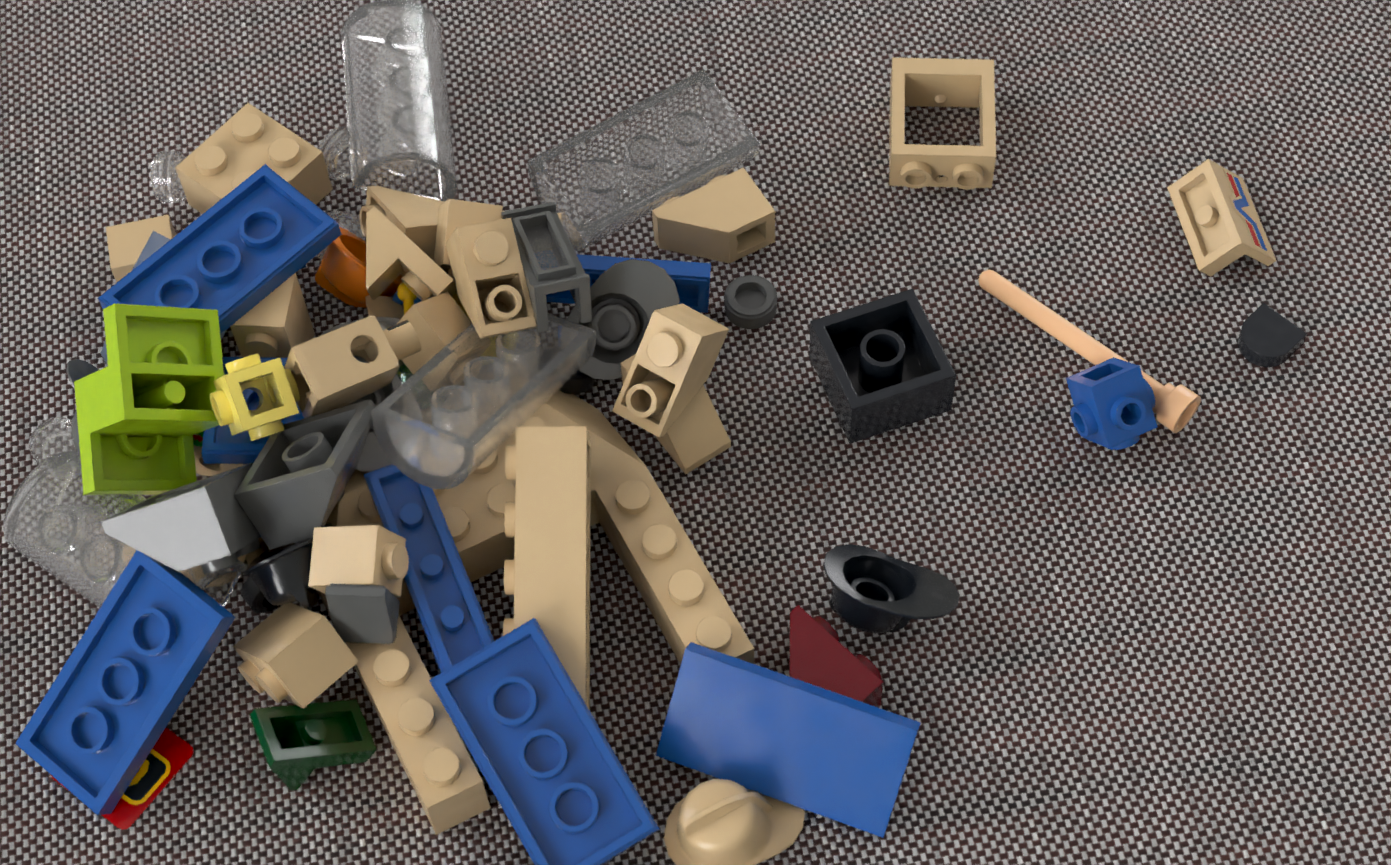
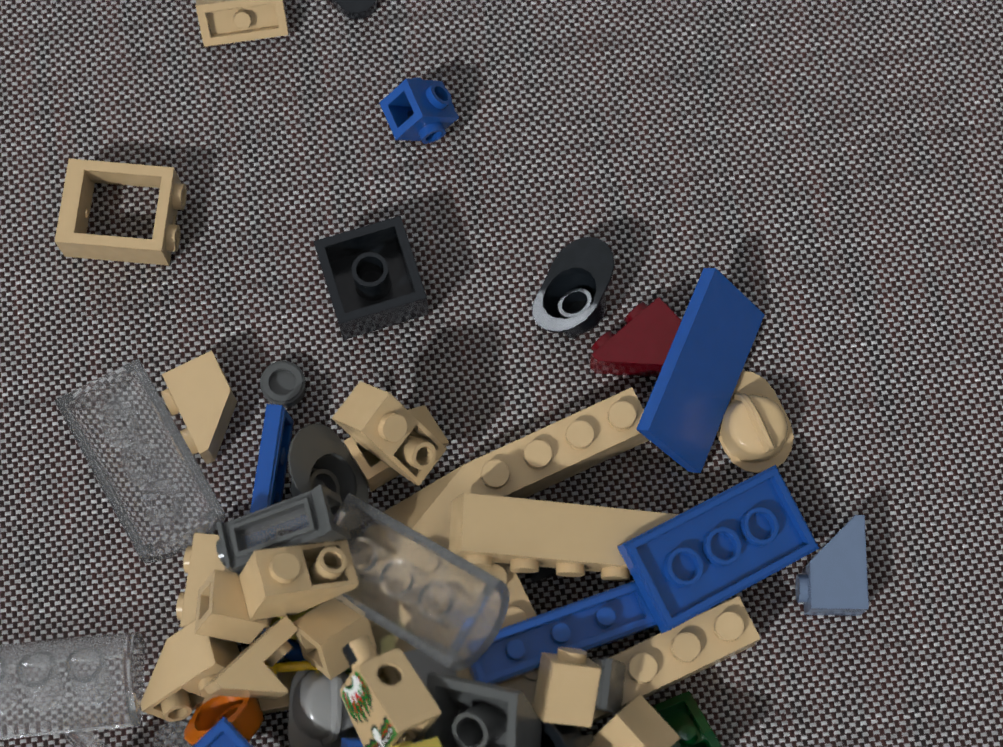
camera: 90 degrees left, 15 degrees up
light nougat piece [978,270,1201,433] -> none

